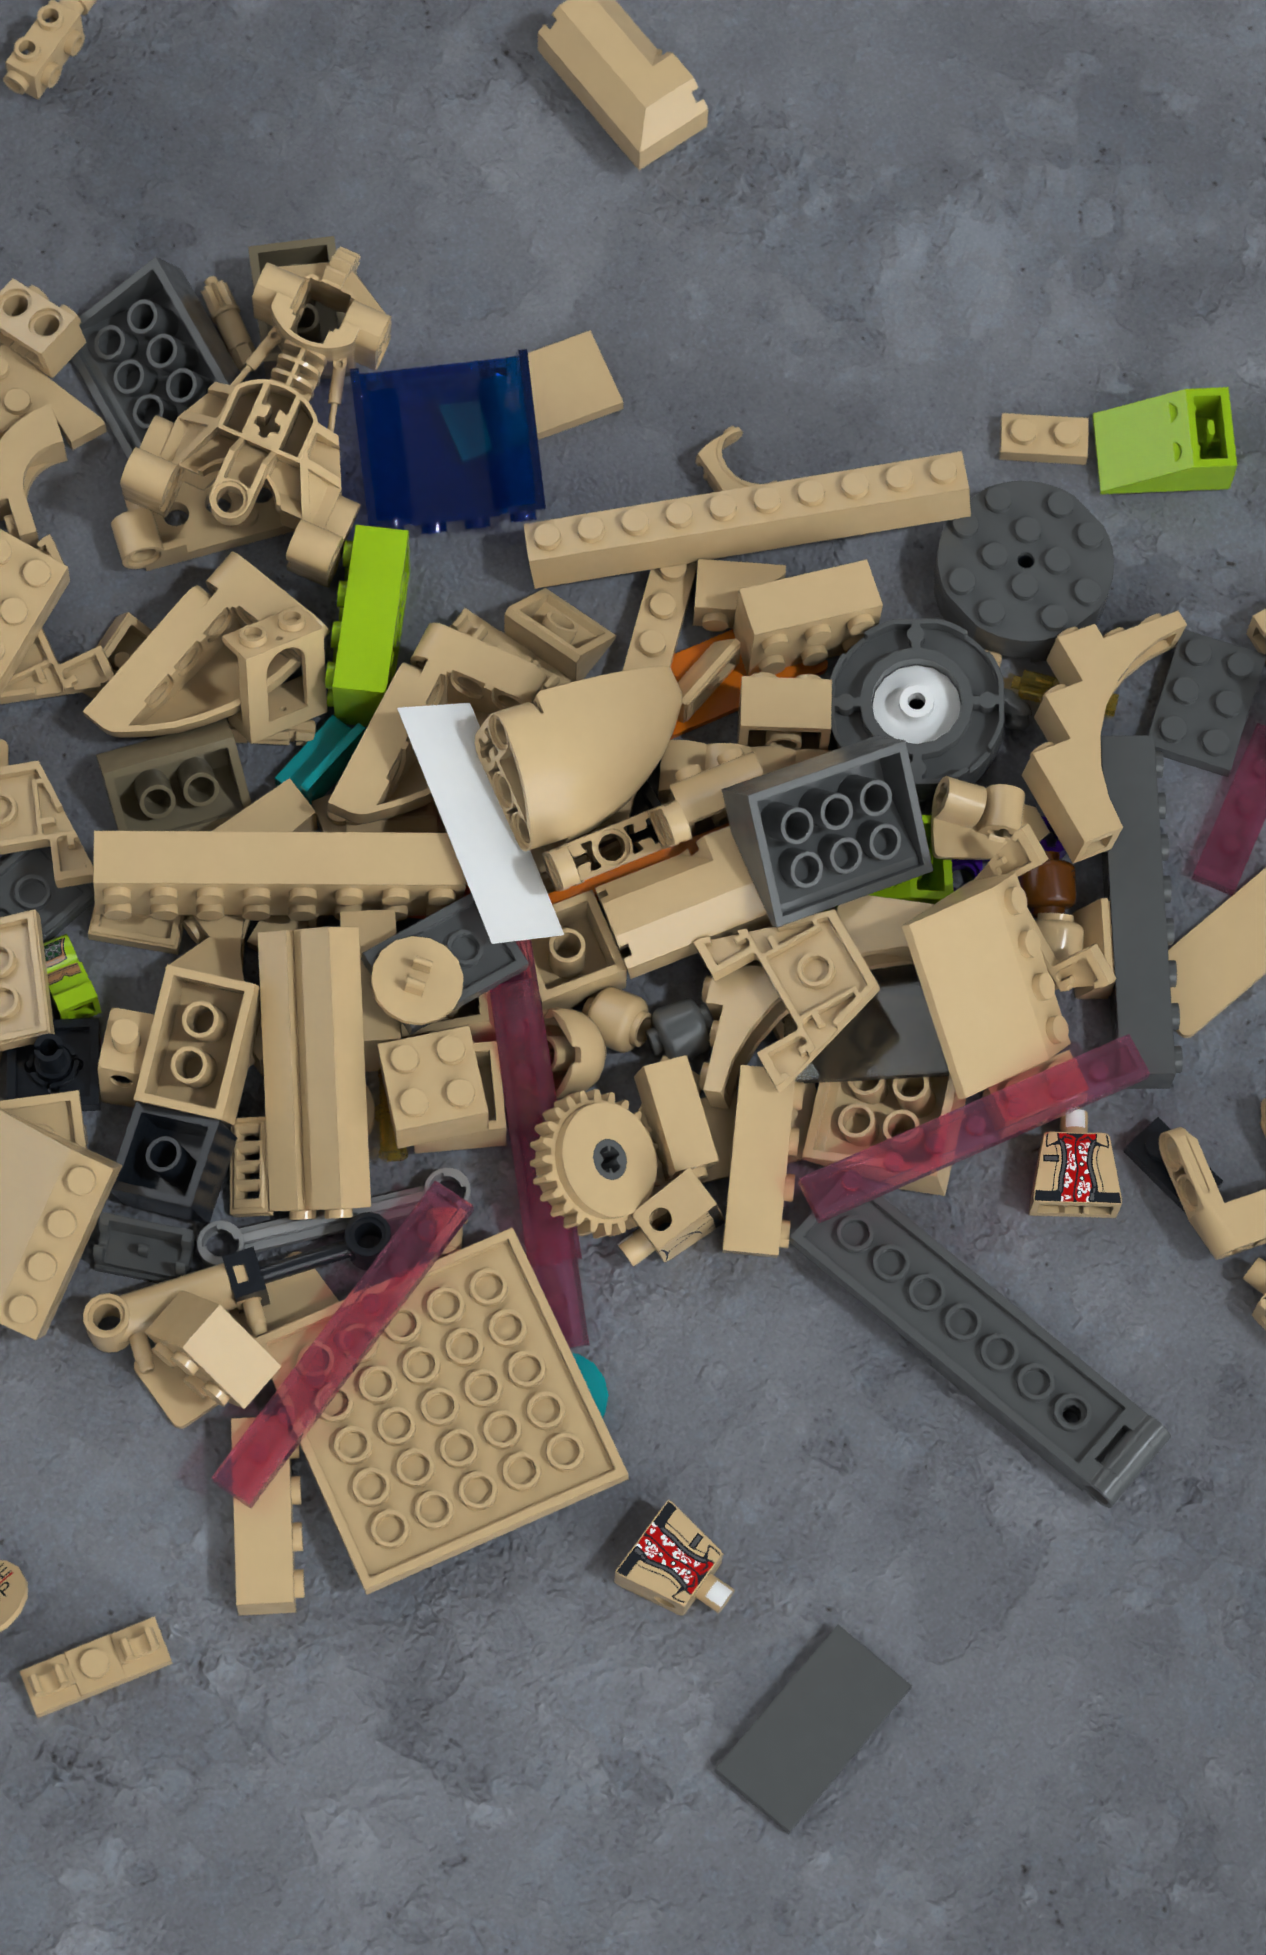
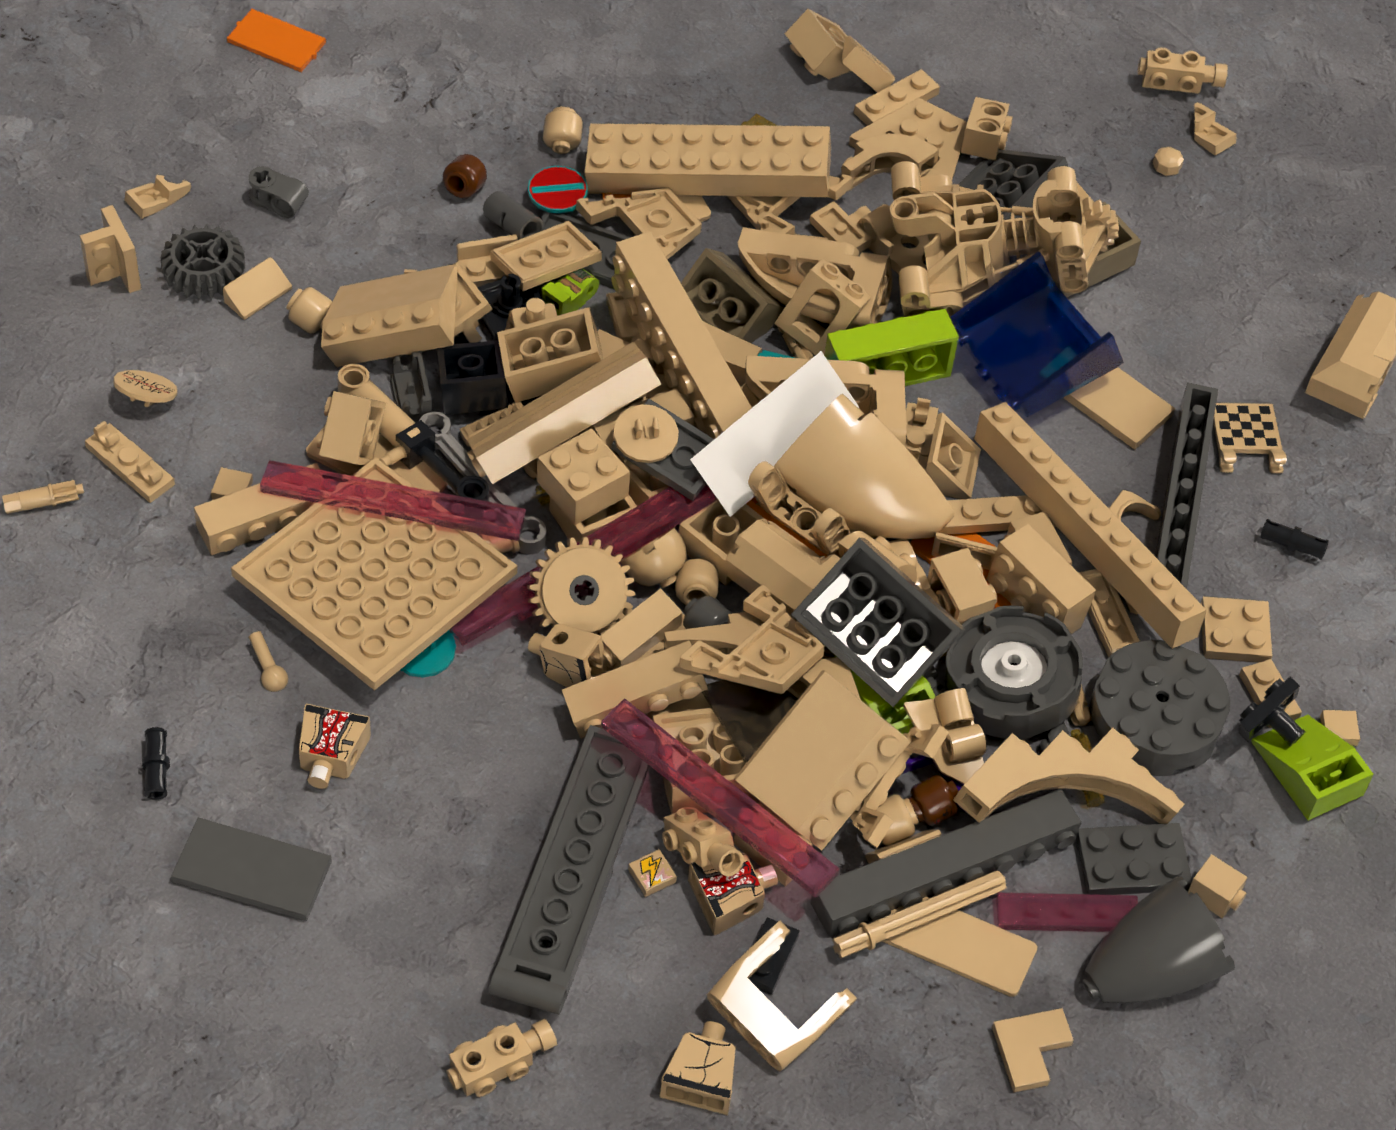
camera: 65 degrees right, 15 degrees down
none -> tan piece [2,480,84,514]
none -> black pin [142,727,170,800]
none -> tan tile [211,467,253,500]
none -> tan bar [249,631,288,692]
none -> tan brick [446,1019,557,1097]
none -> tan tile [628,849,677,897]
none -> tan brick [662,807,743,876]
none -> tan plate [810,201,872,253]
none -> tan axle [832,871,1006,958]
none -> tan tile [1079,569,1140,658]
none -> tan tile [1153,147,1184,176]
none -> dark grey brick [1155,382,1218,589]
none -> tan slope [1194,102,1236,156]
none -> tan plate [1201,596,1272,662]
none -> tan flag [1213,403,1287,473]
none -> black plate [1239,676,1306,747]
none -> black pin [1260,519,1329,560]
none -> tan tile [1320,710,1360,746]

